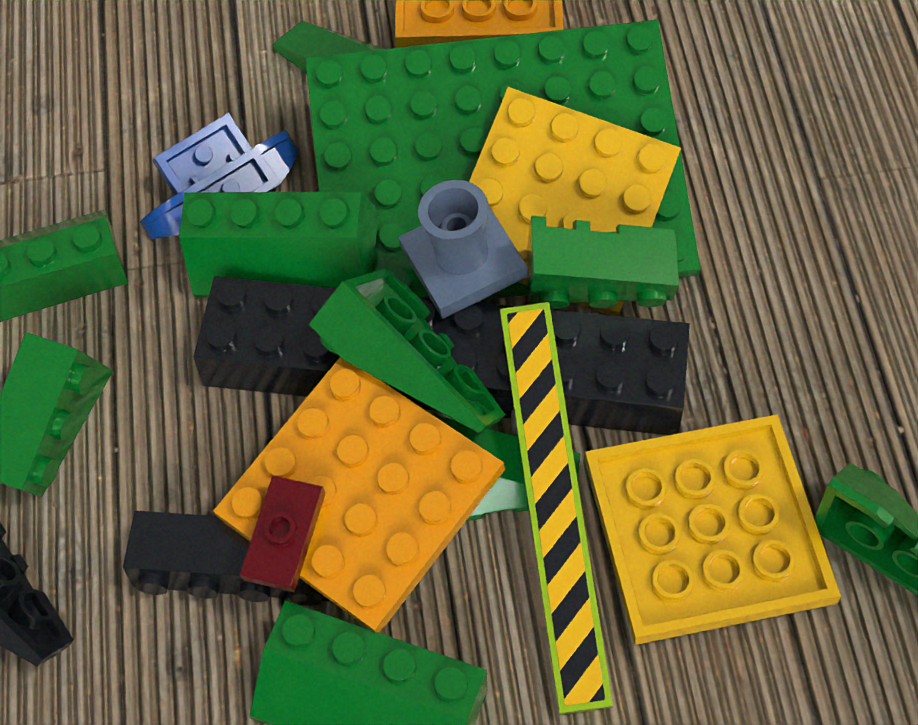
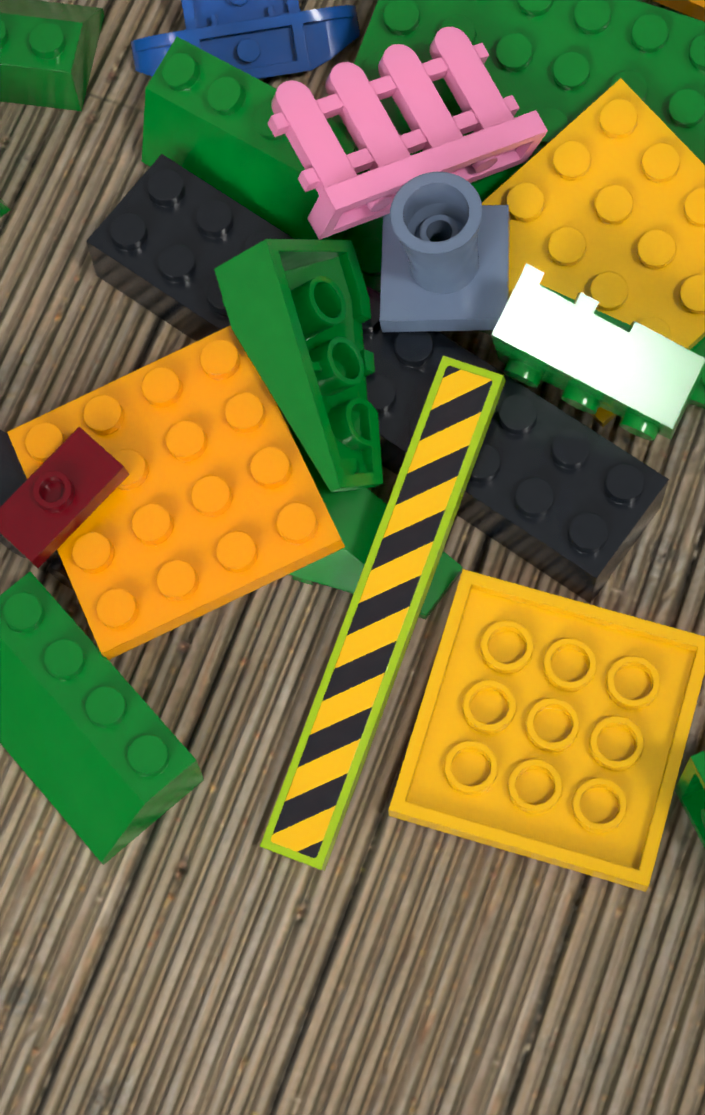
camera: 30 degrees right, 10 degrees up
none -> bright pink fence [268,27,548,240]

